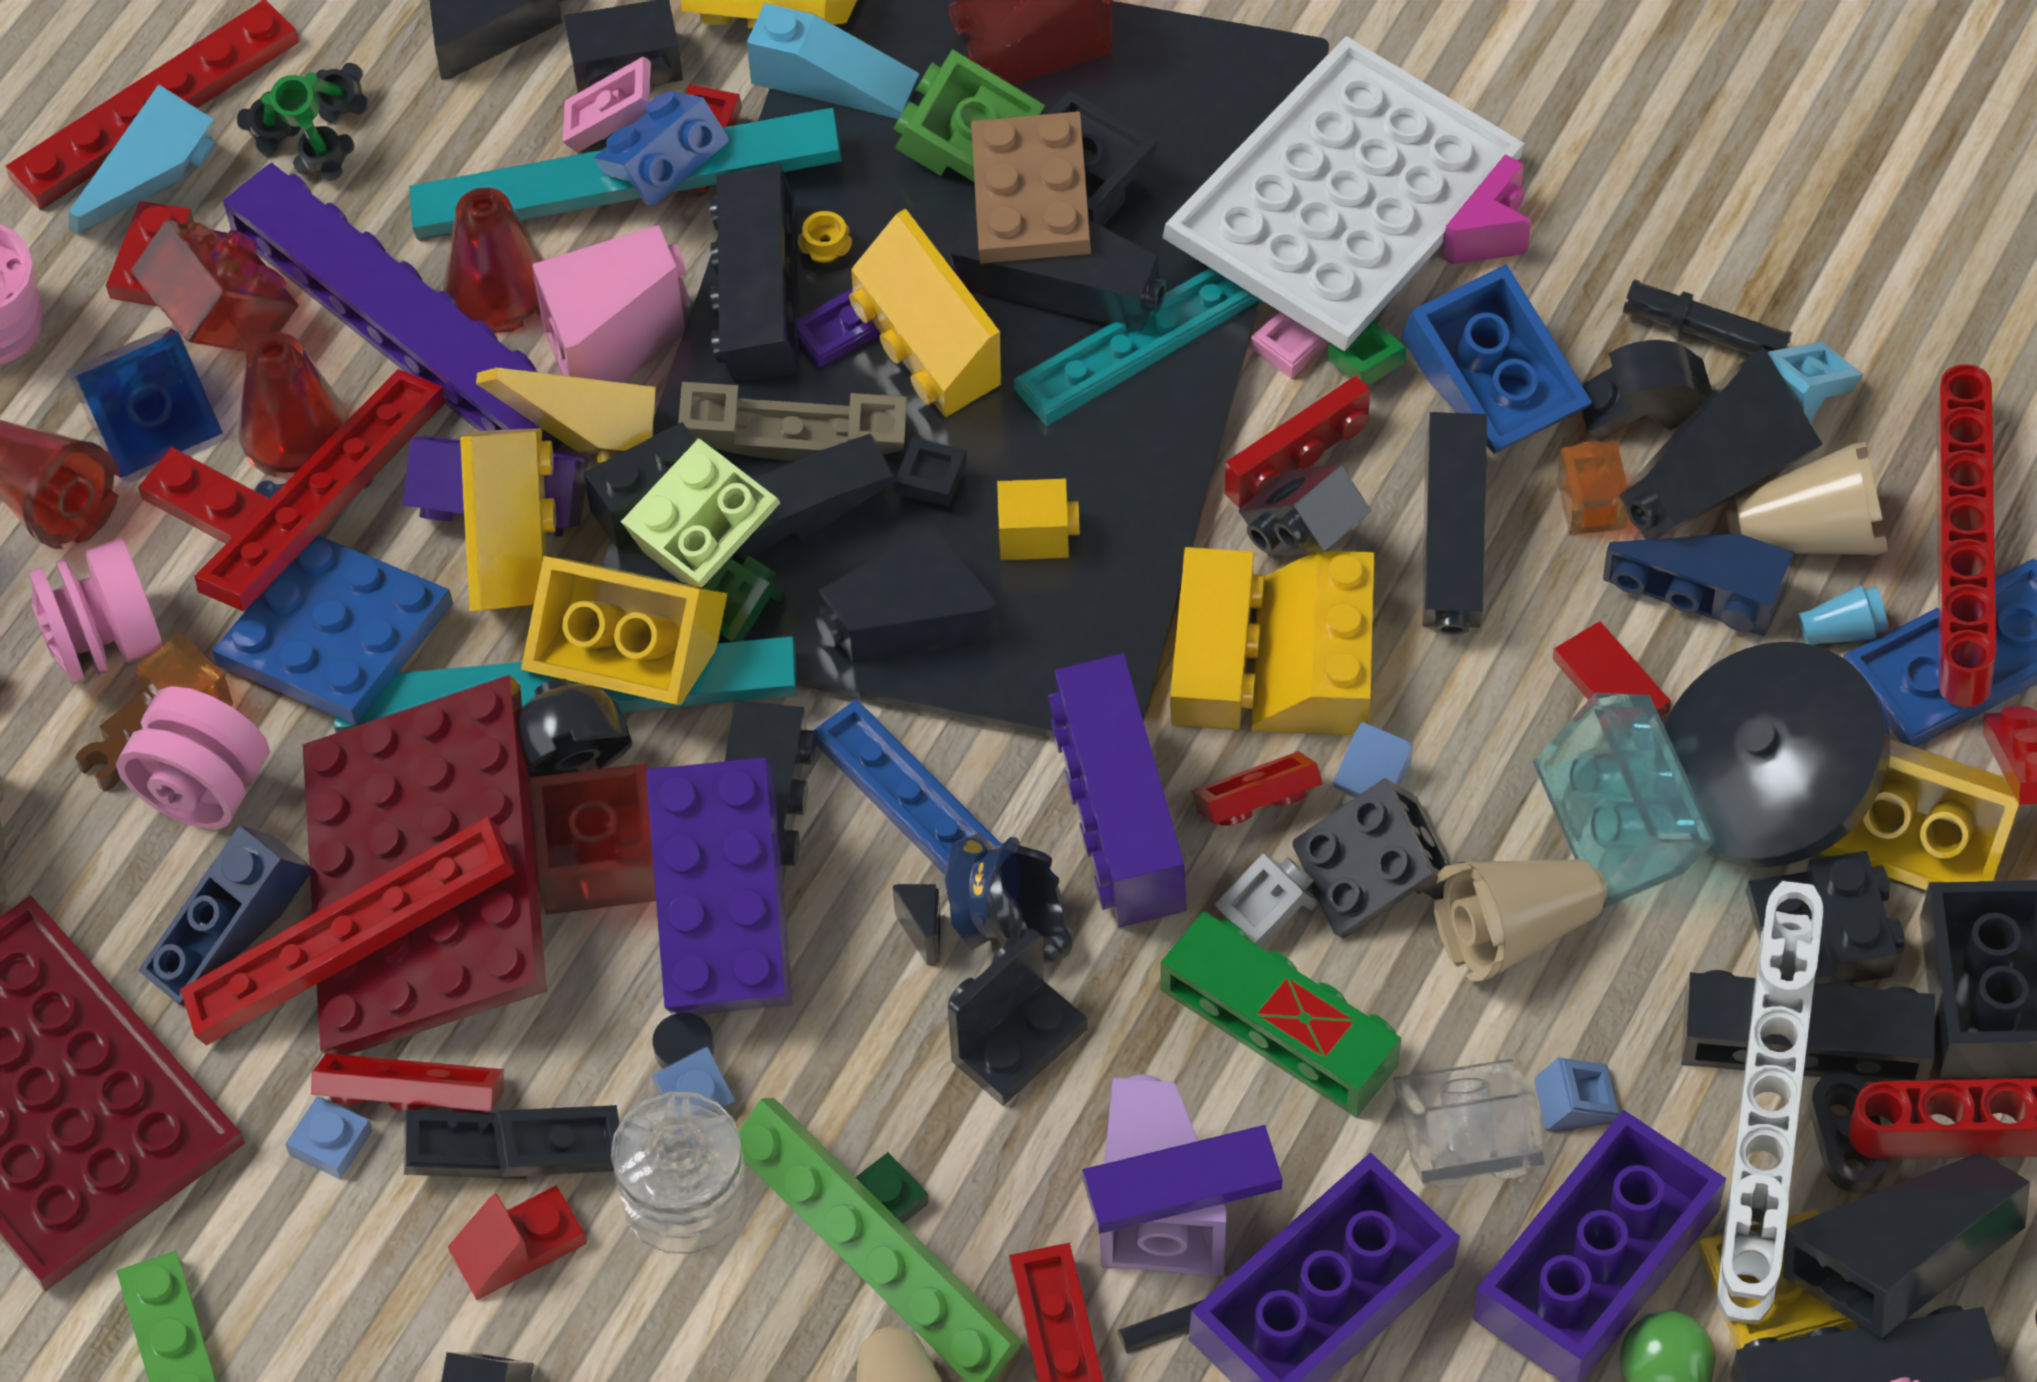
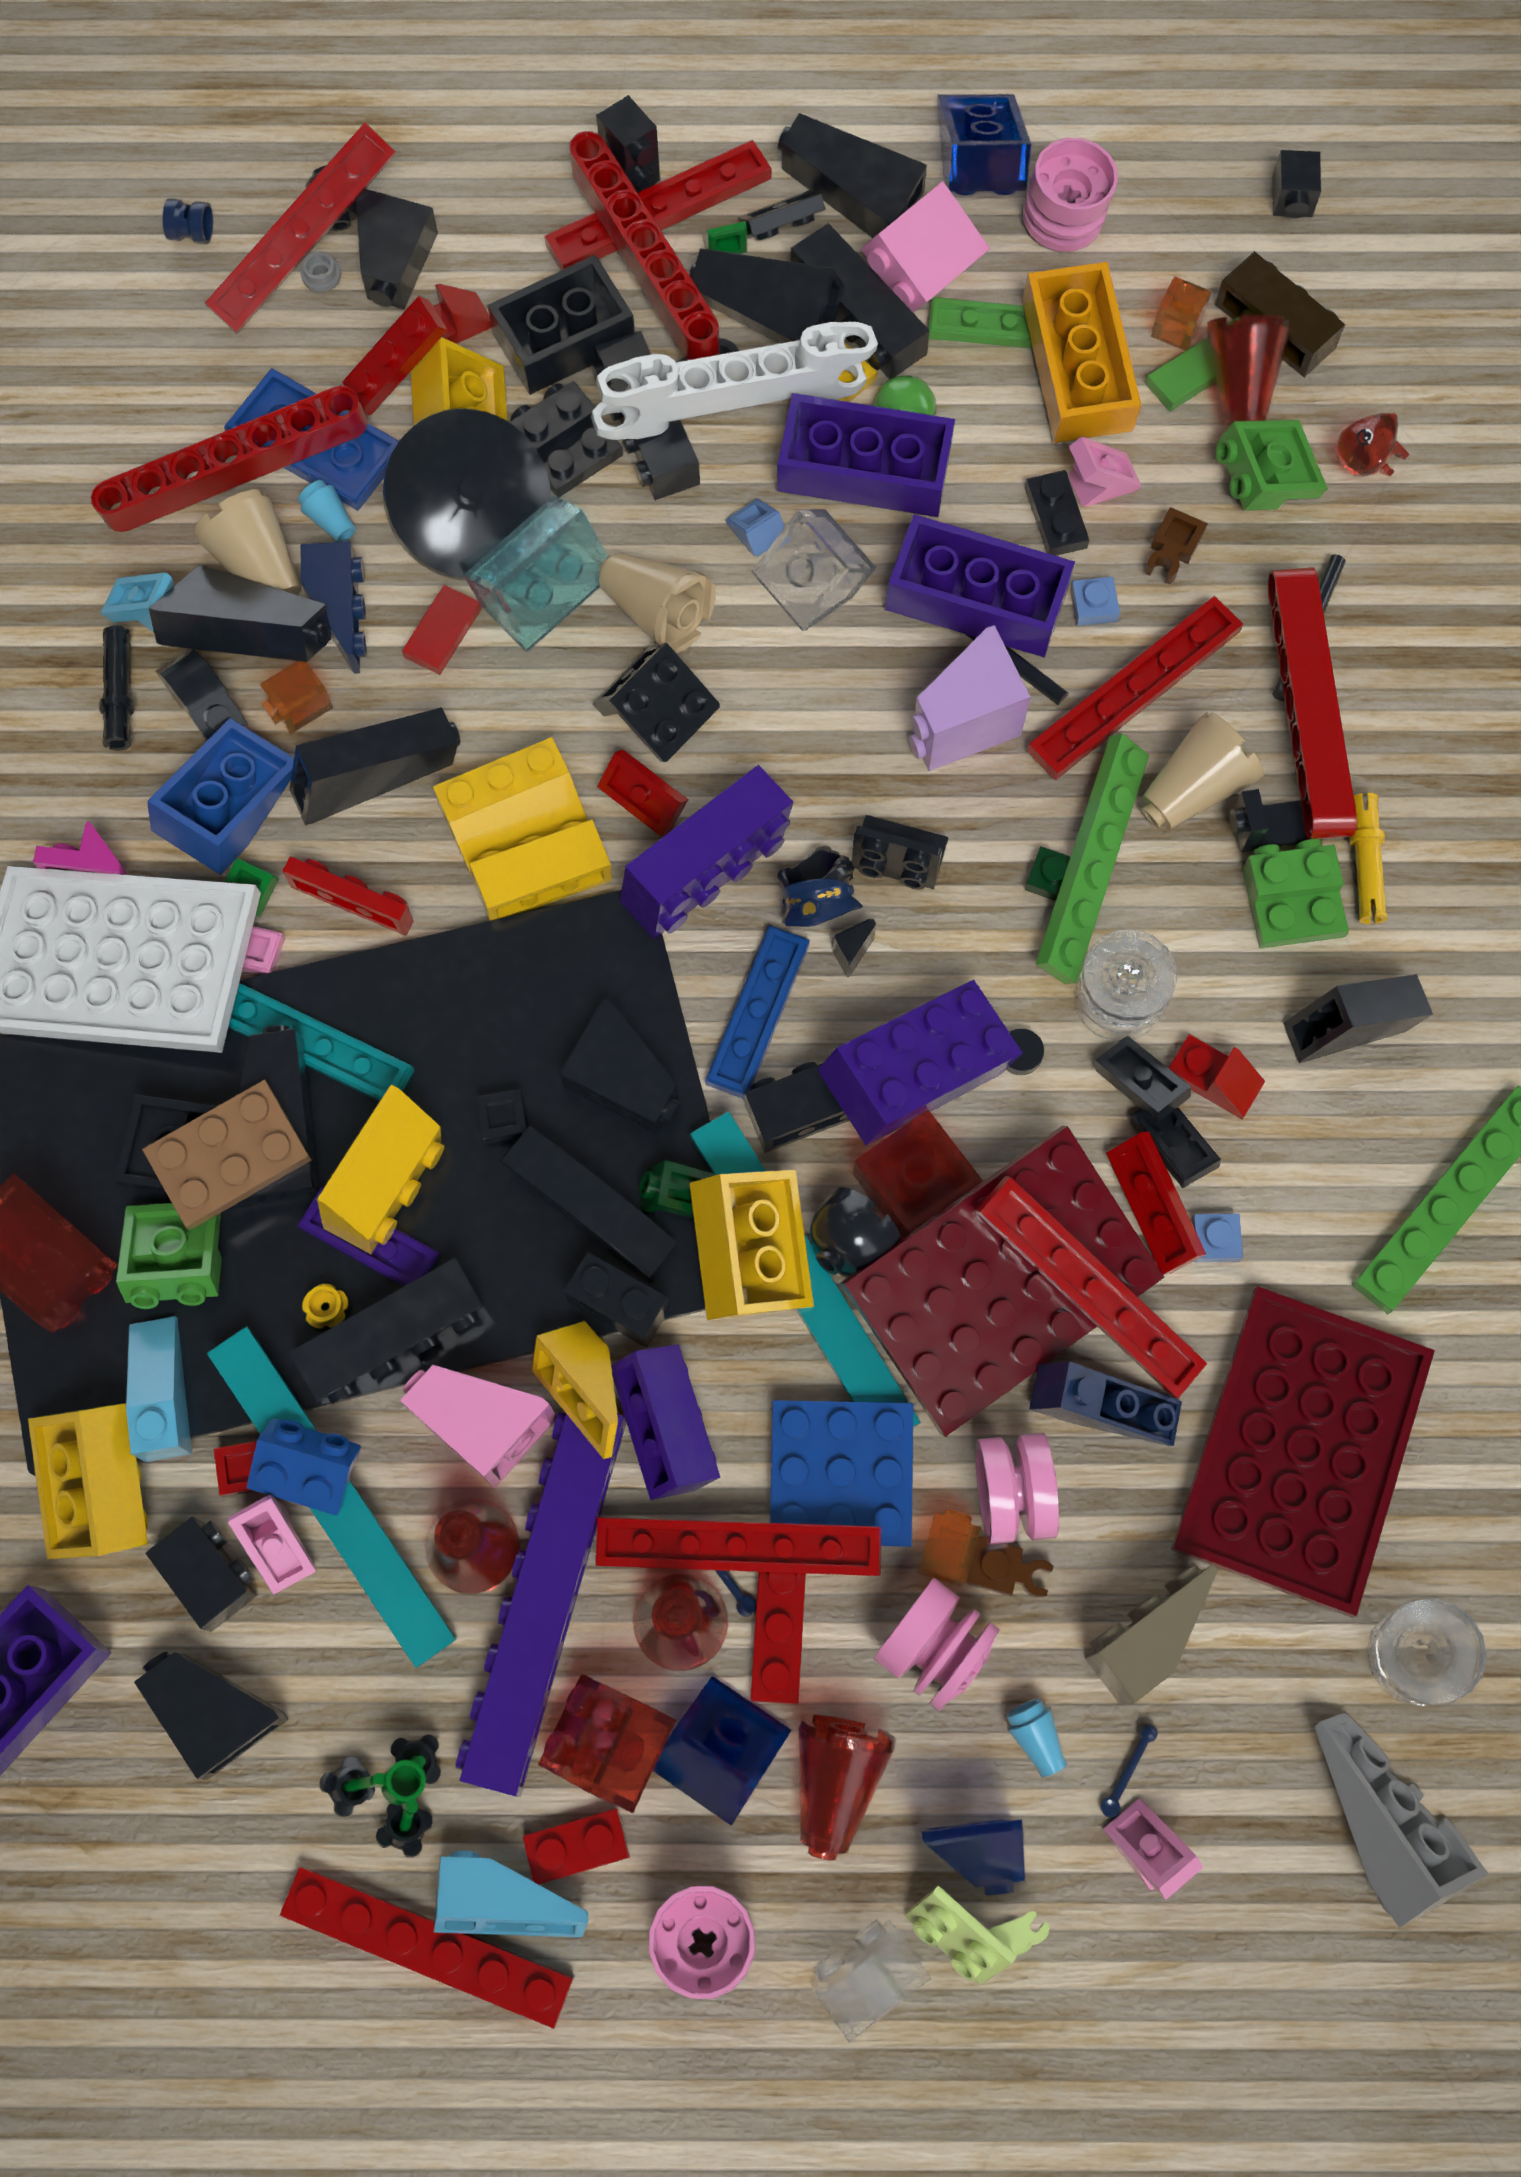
camera: 120 degrees left, 15 degrees up
yellow slope [460,428,558,611] -> none
yellowish green slope [621,438,780,588] -> none
medium blue plate [650,1047,735,1129] -> none
dark tan slope [678,382,907,461] -> none
yellow brick [997,479,1079,560] -> none
dark purple tile [1082,1125,1283,1234] -> none
green brick [1160,911,1401,1118] -> none
light grey bracket [1215,853,1319,948] -> none
black brick [1238,464,1372,556] -> none
medium blue slope [1333,722,1413,797] -> none

